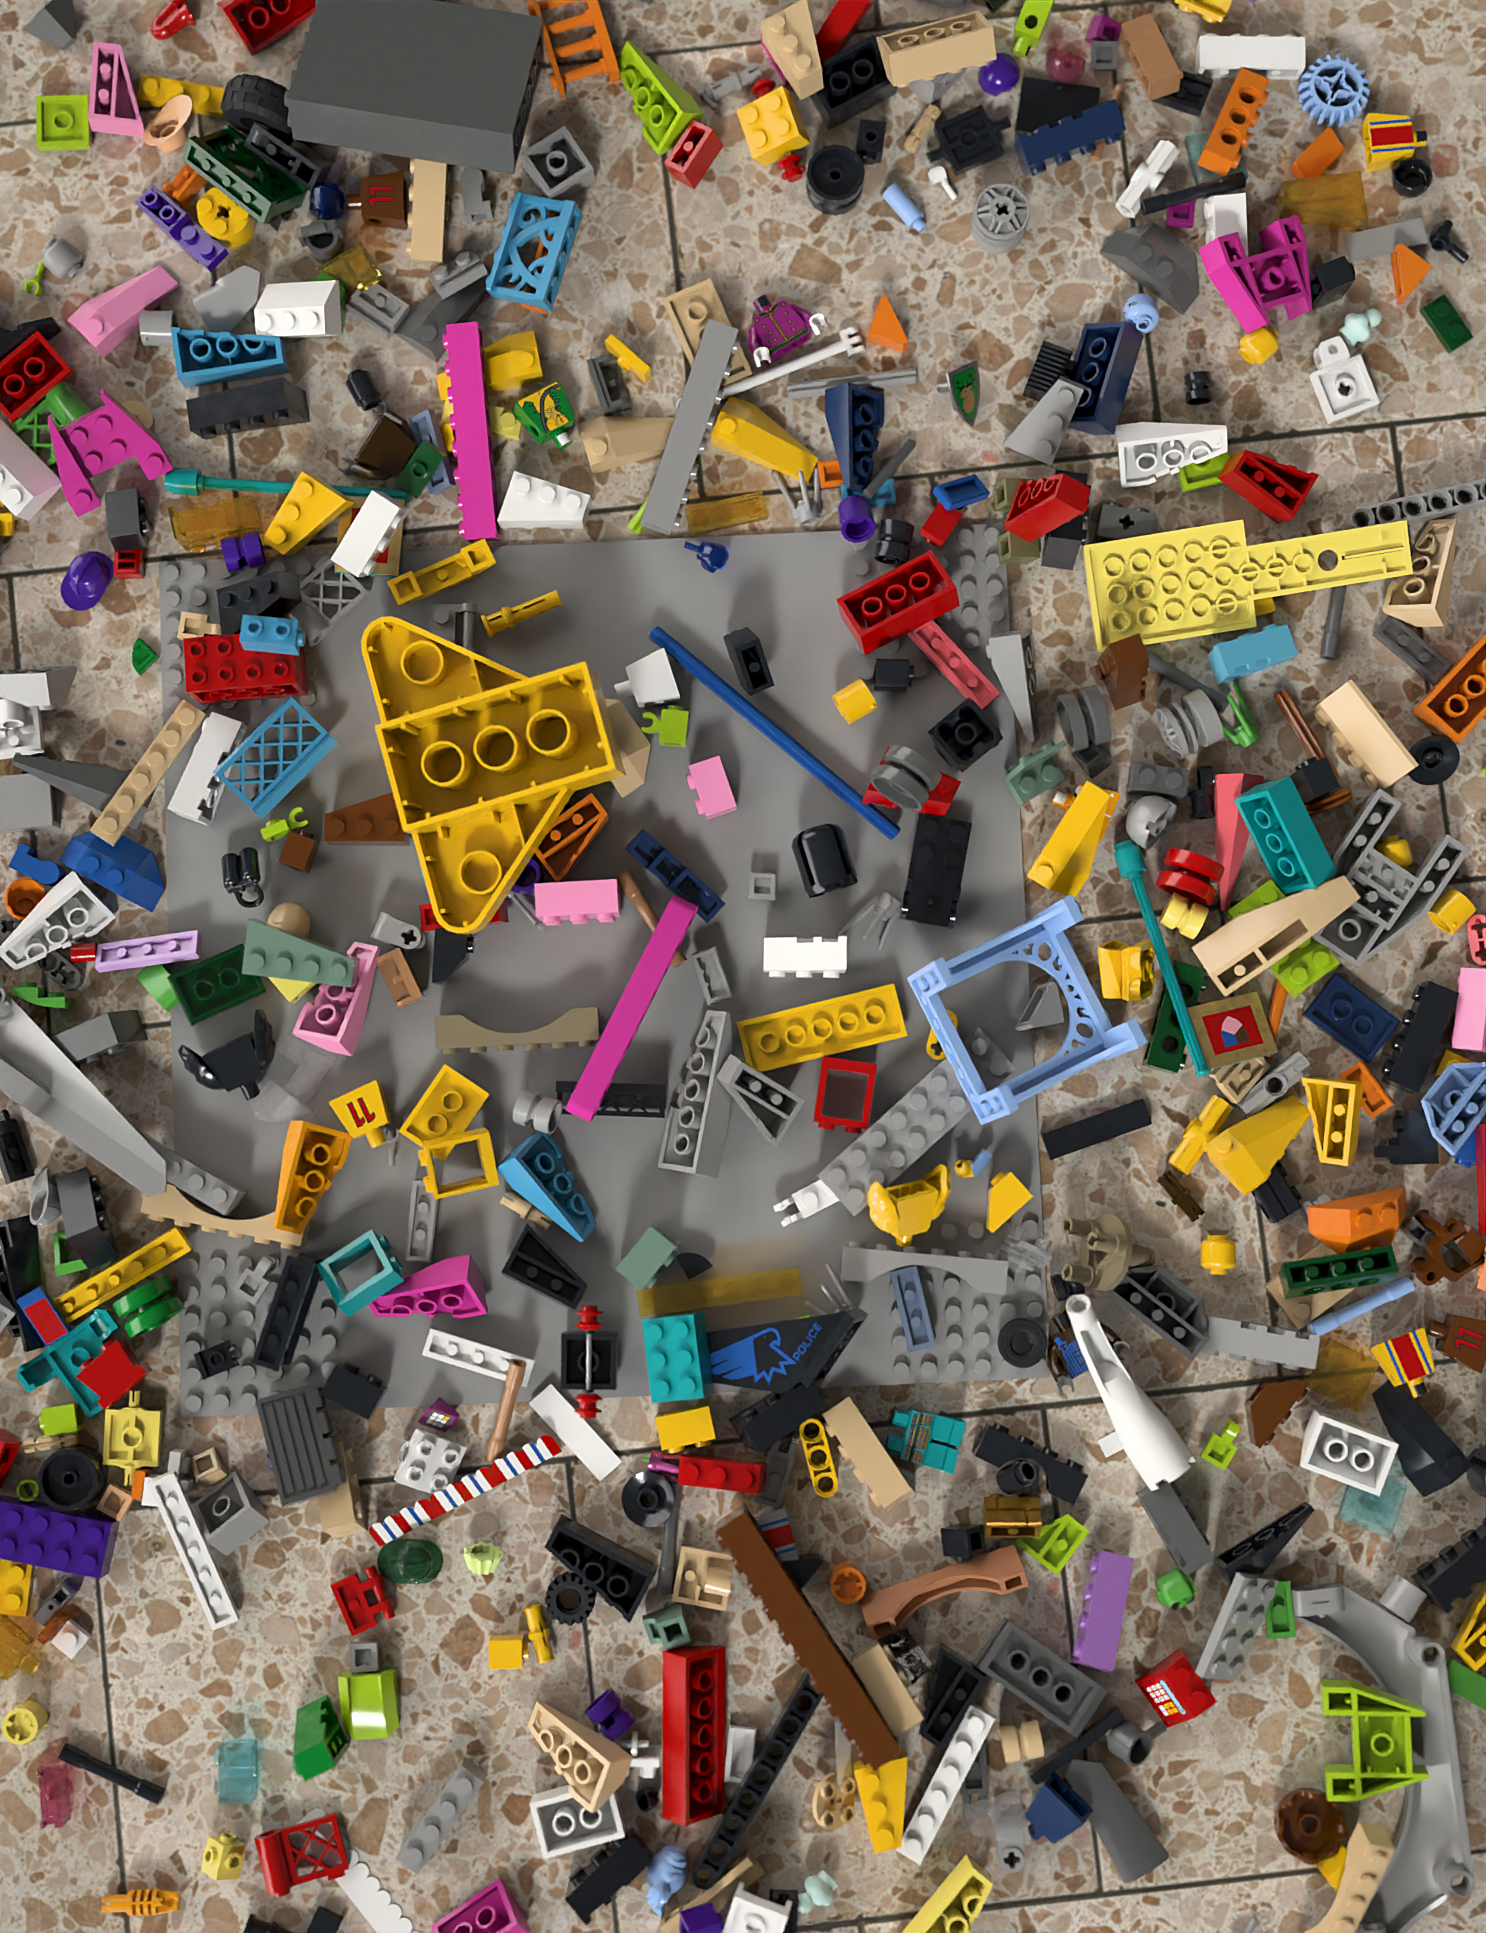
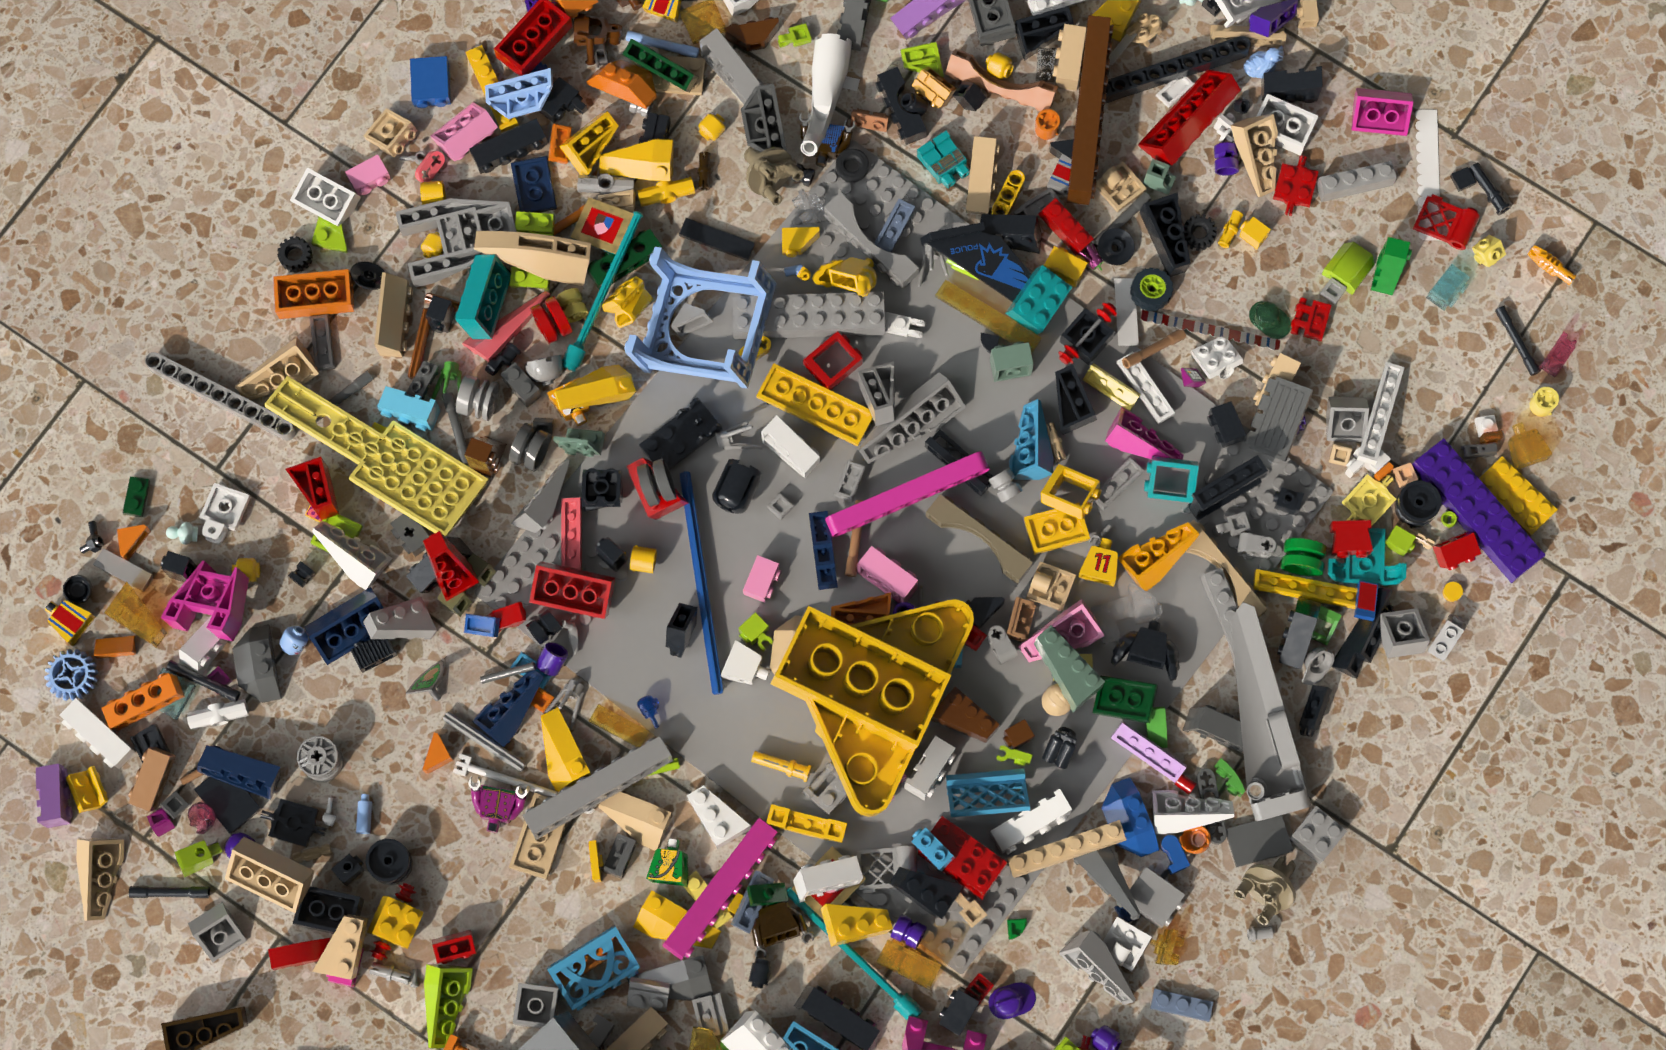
camera: 140 degrees left, 10 degrees down
yellowish green piece [464,1541,504,1575] -> none
none -> dark grey hinge [407,361,439,400]
none -> light grey bar [560,618,578,655]
none -> nougat hinge [850,108,889,132]
none -> white wedge [904,736,956,801]
none -> yellow head [985,52,1014,80]
none -> tan plate [1026,562,1076,612]
none -> light yellow tile [1083,363,1141,411]
none -> black wheel [1130,268,1173,311]
none -> light grey piece [1237,533,1276,558]
none -> red plate [1273,155,1319,216]

